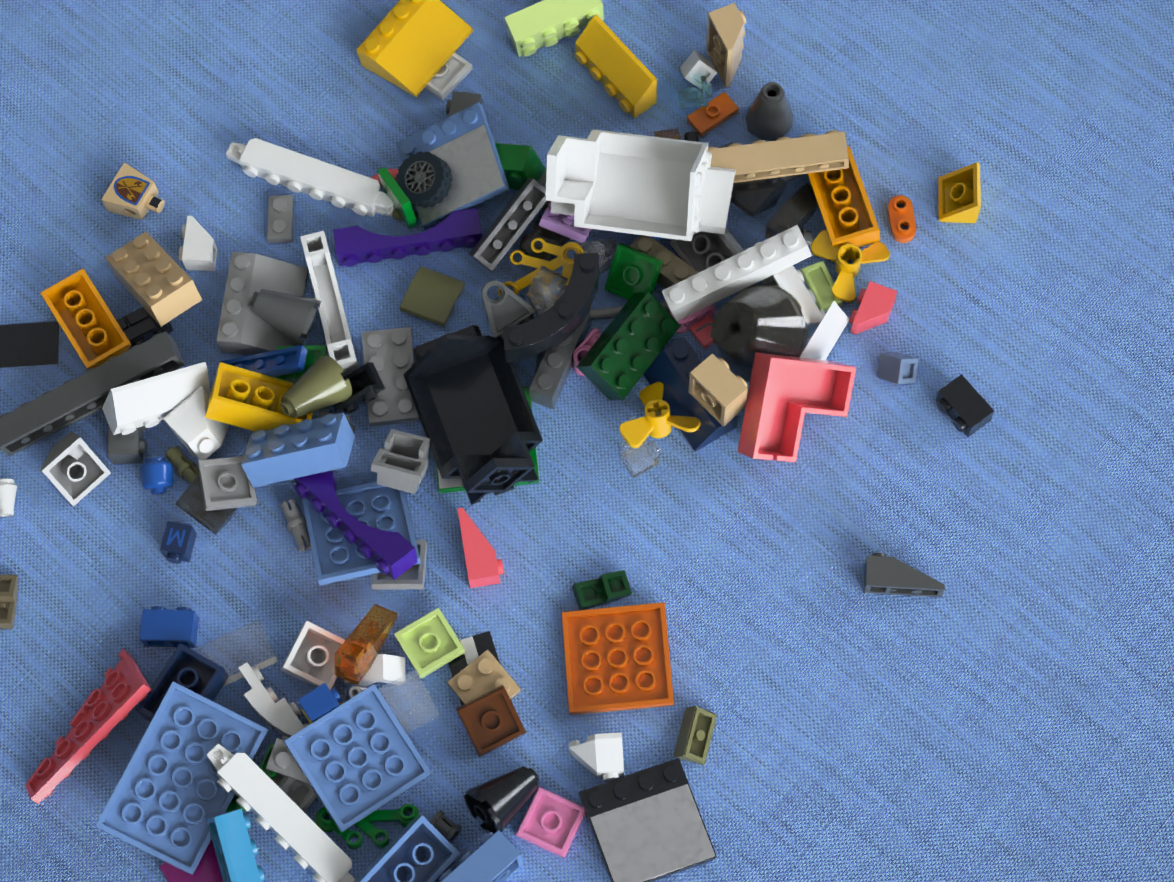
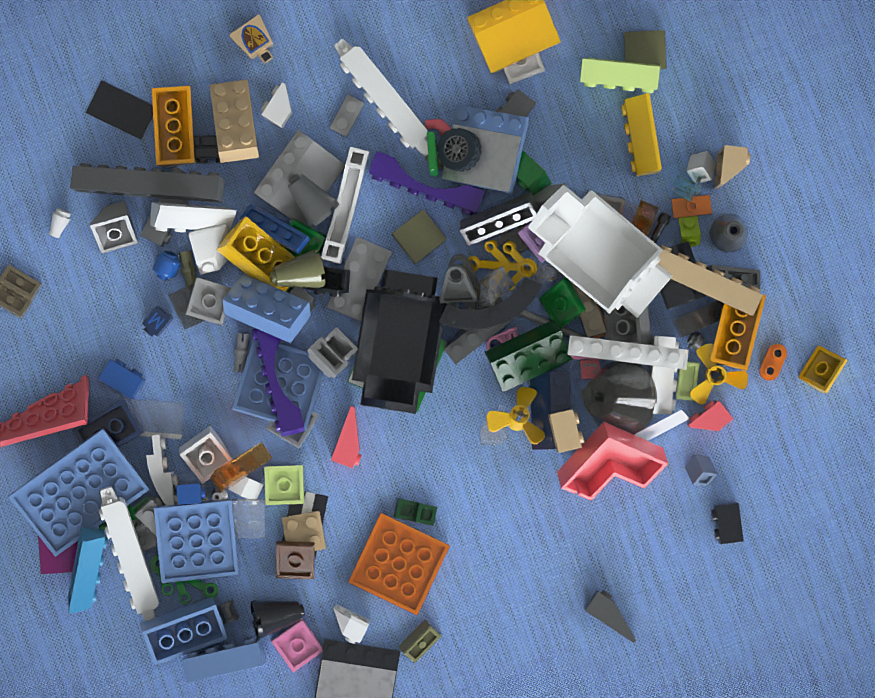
camera: 30 degrees right, 20 degrees up
none -> lime bracket [678,216,701,247]

